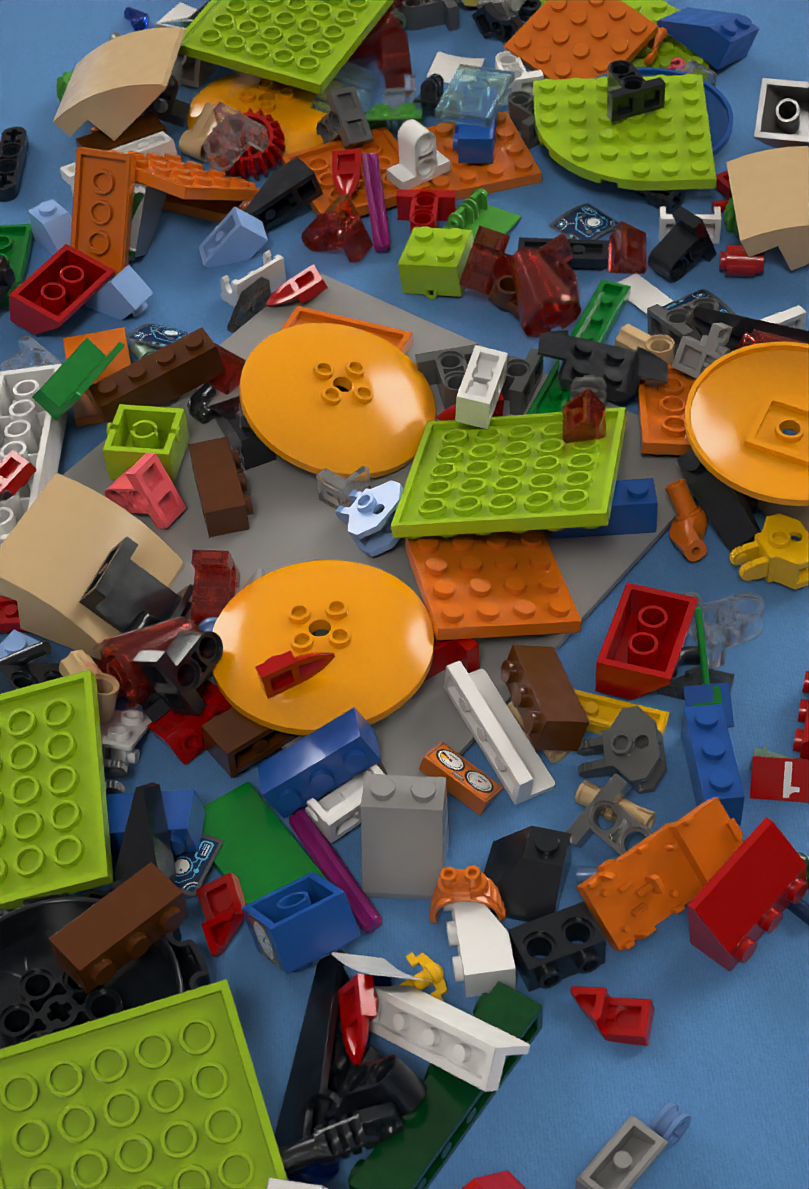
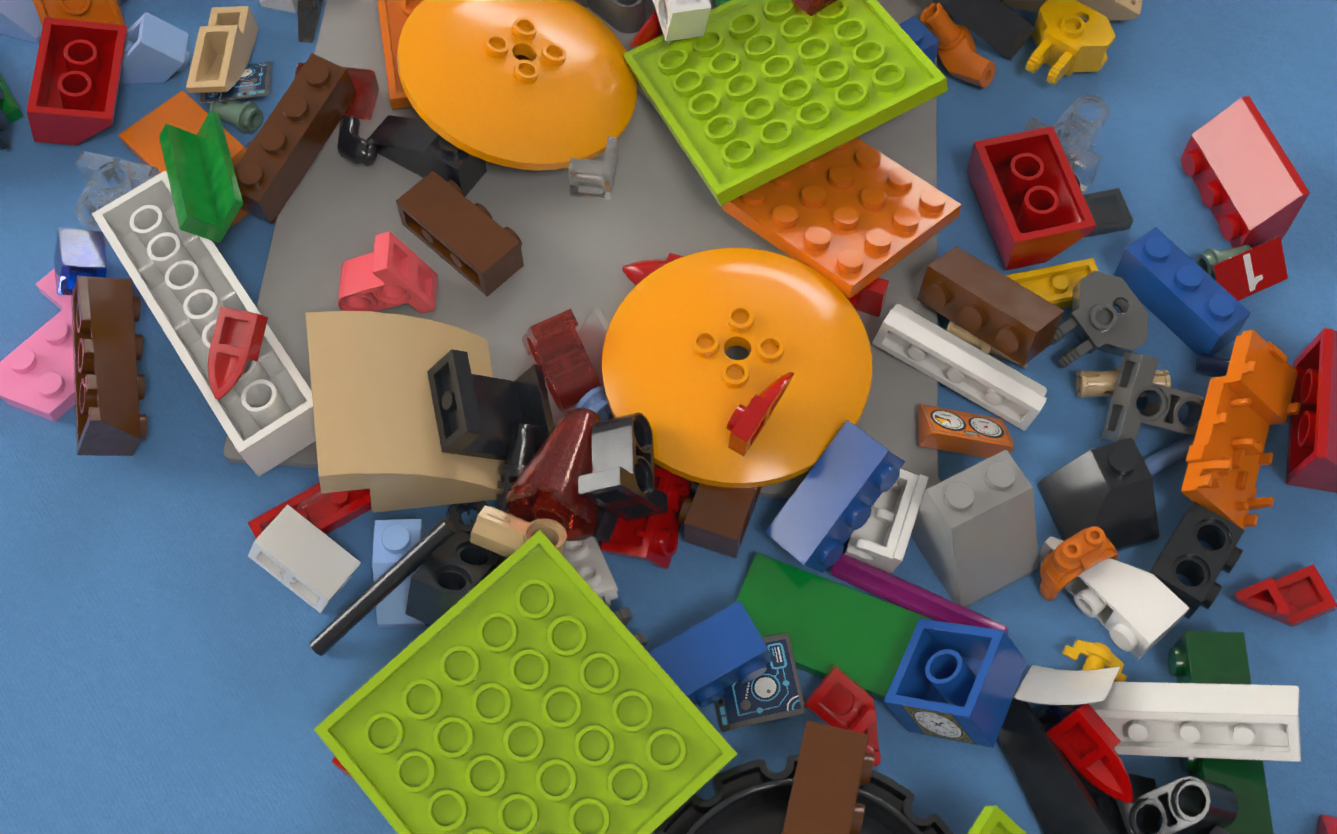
camera: 35 degrees left, 15 degrees up
lime brick [103,404,189,484] -> none
black slope [110,782,176,892] -> none
light blue hinge [335,480,403,557] -> none
piece [684,607,734,728] -> none
none -> tan slope [186,6,259,93]

